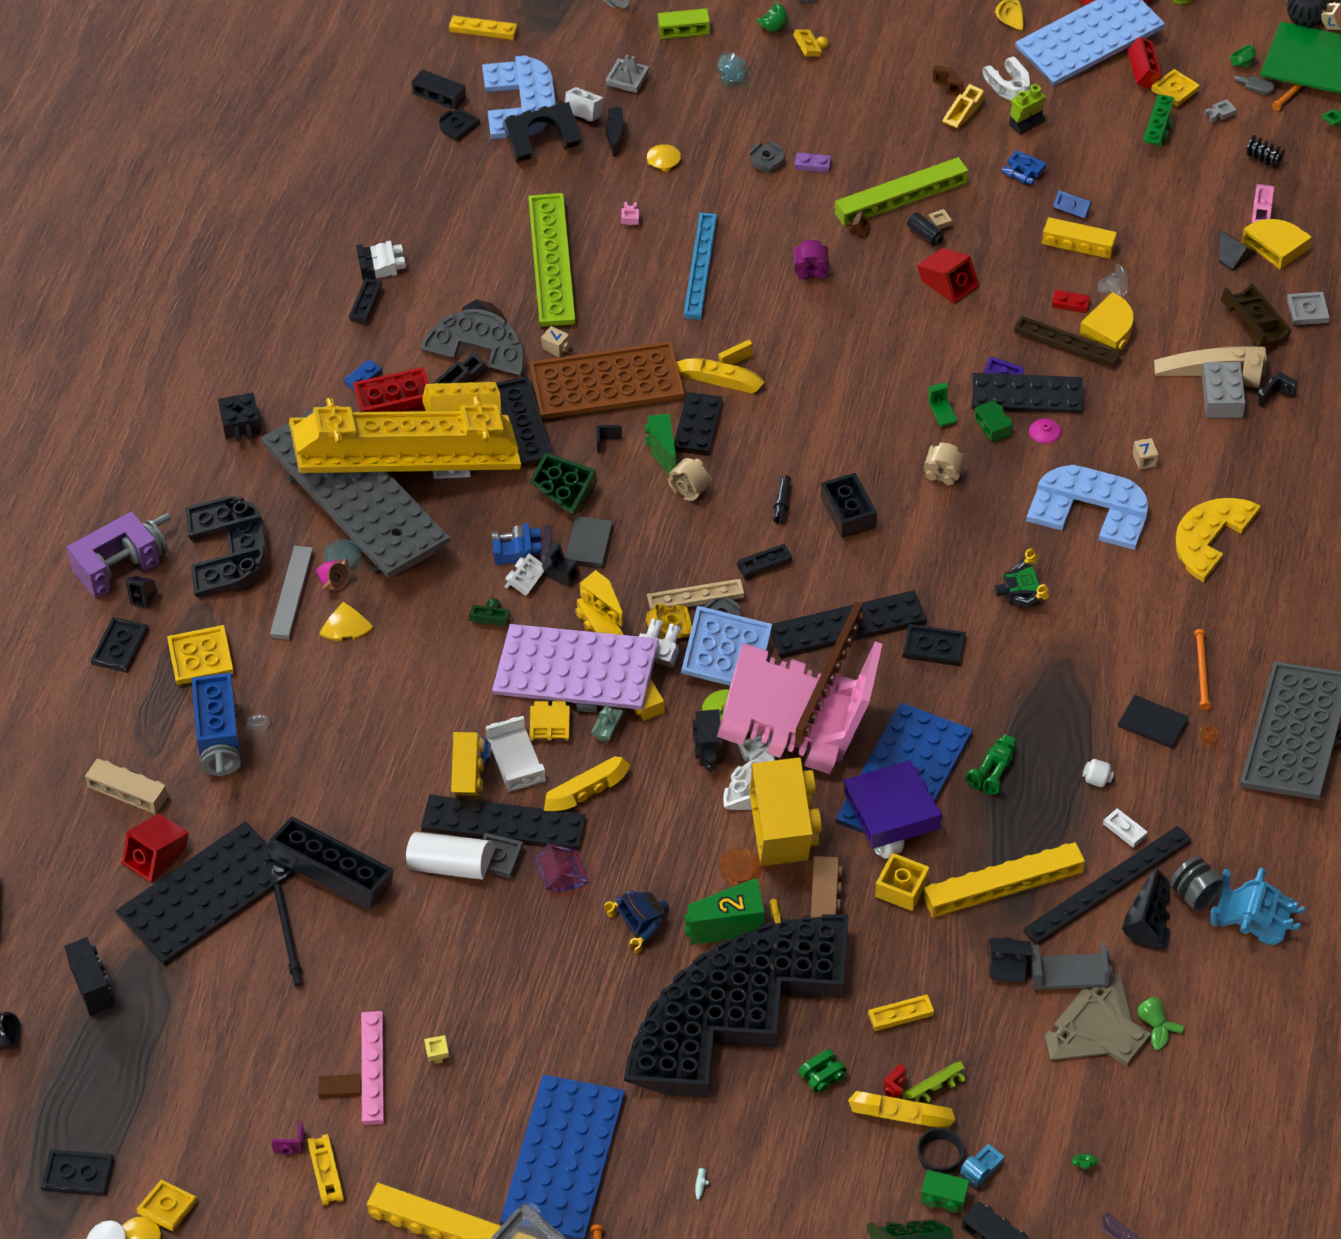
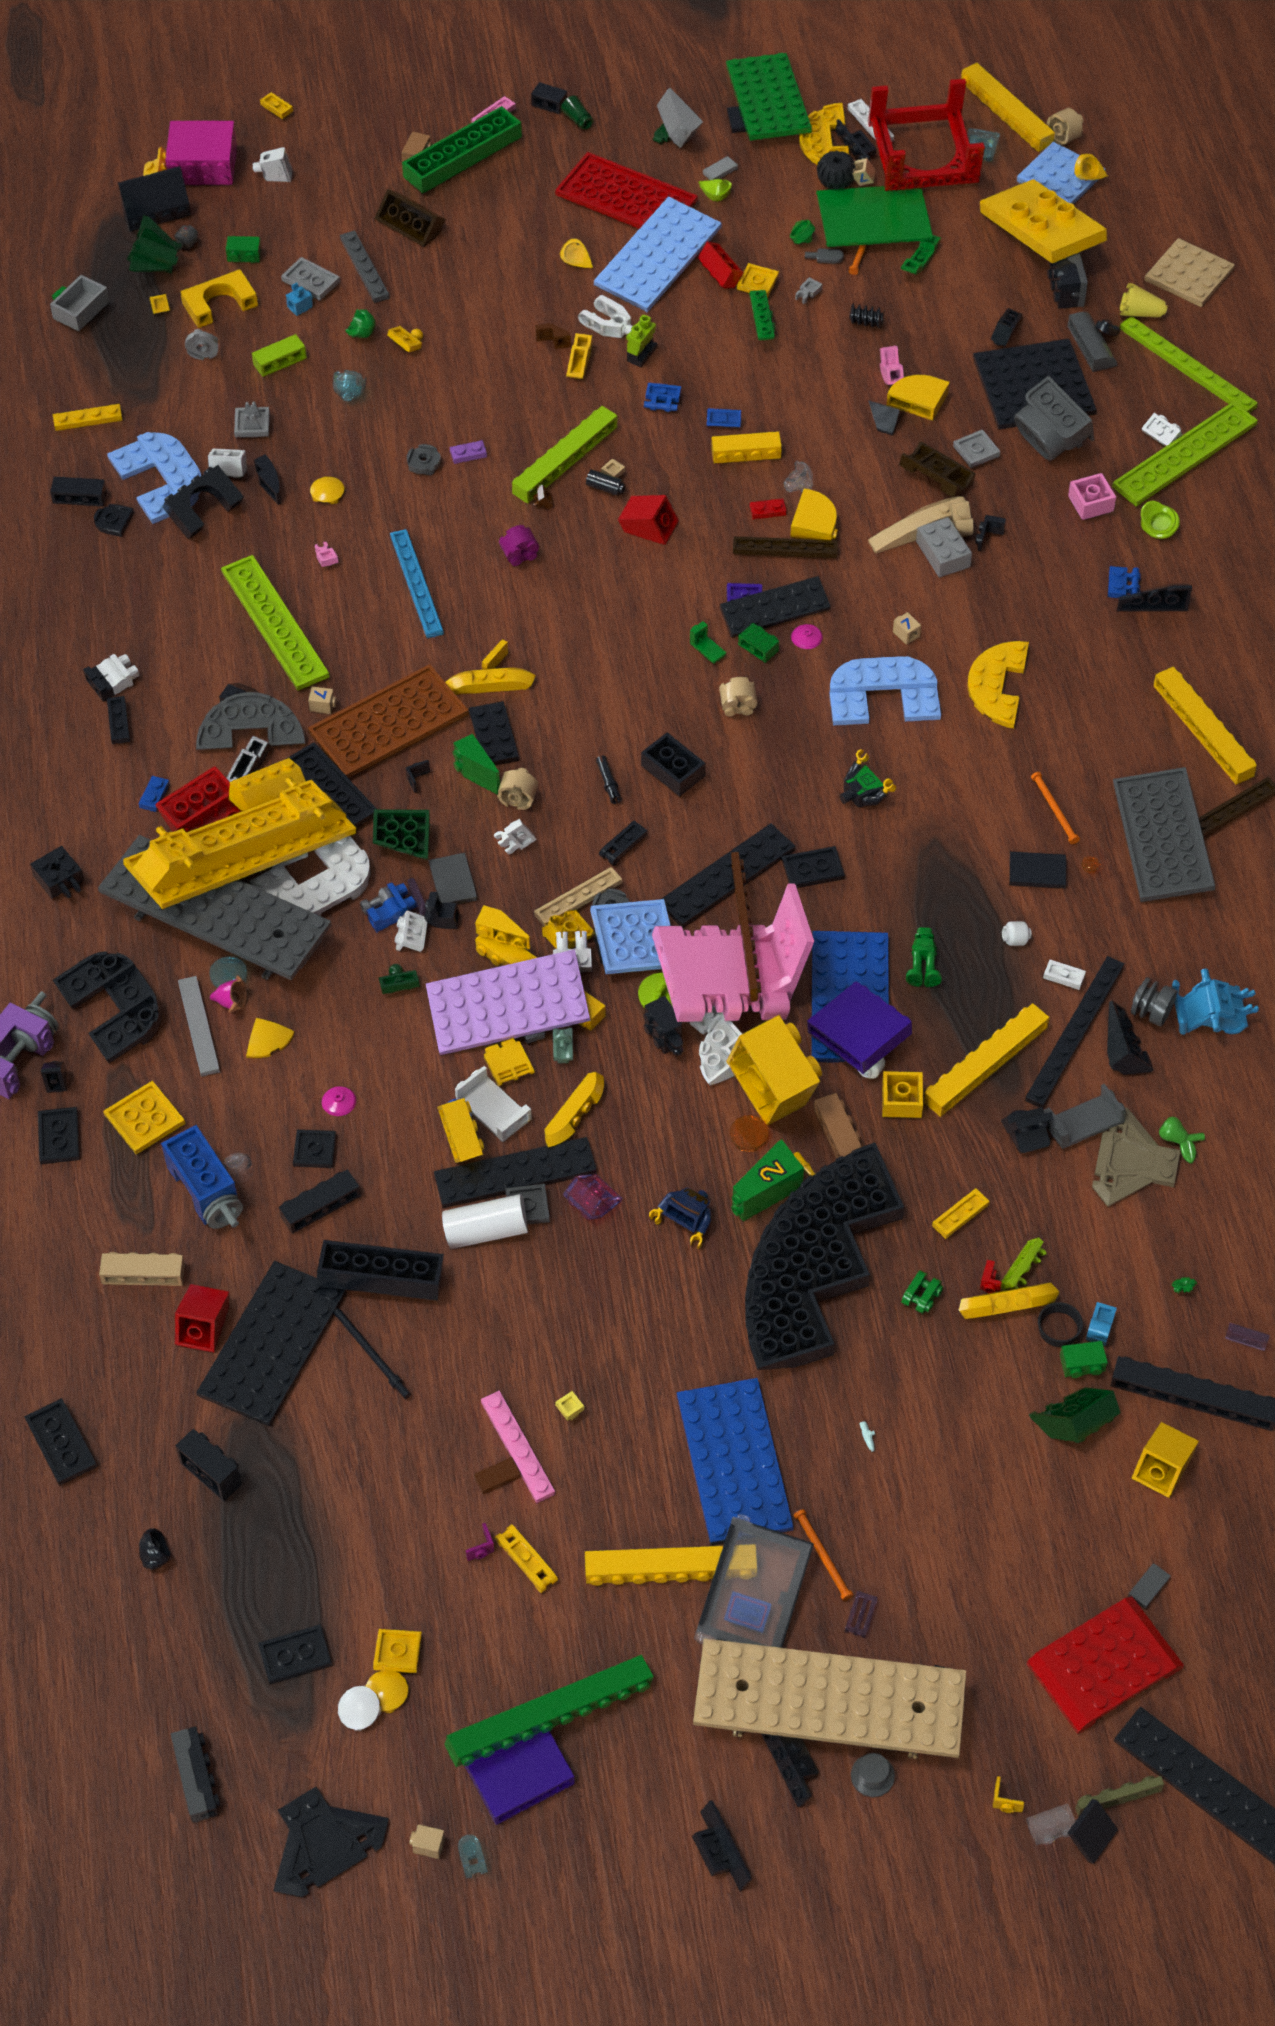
camera: 25 degrees left, 5 degrees up
none -> white plate [250,836,371,916]
none -> black brick [278,1169,361,1234]
none -> black tile [293,1129,336,1168]
none -> dark pink piece [322,1086,357,1116]
none -> white plate [494,819,537,855]

